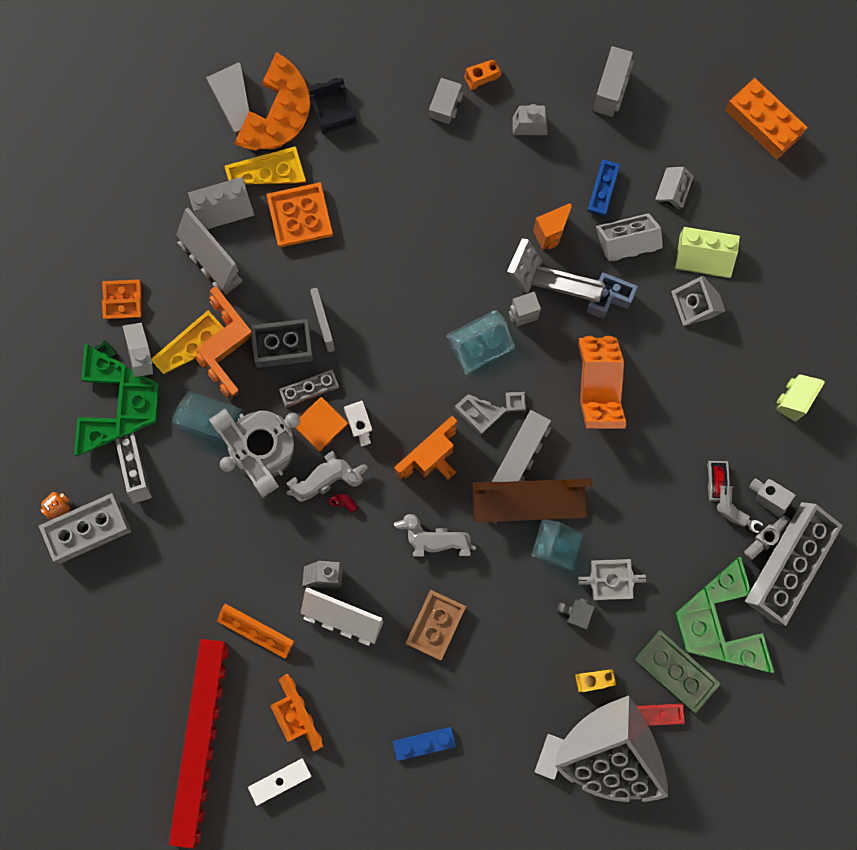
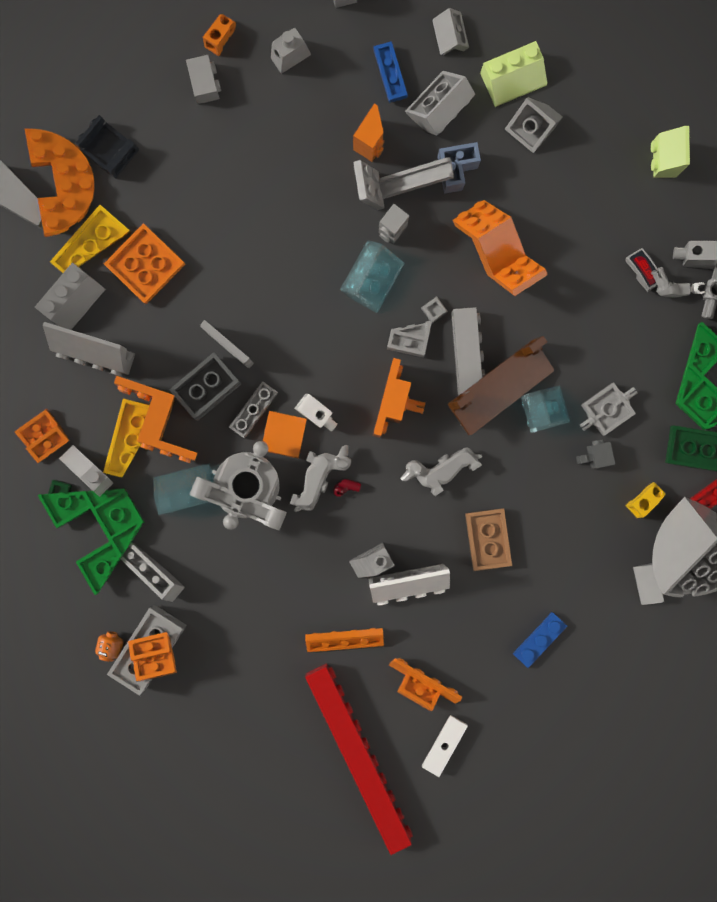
camera: 35 degrees left, 10 degrees up
none -> orange slope [128,632,177,682]

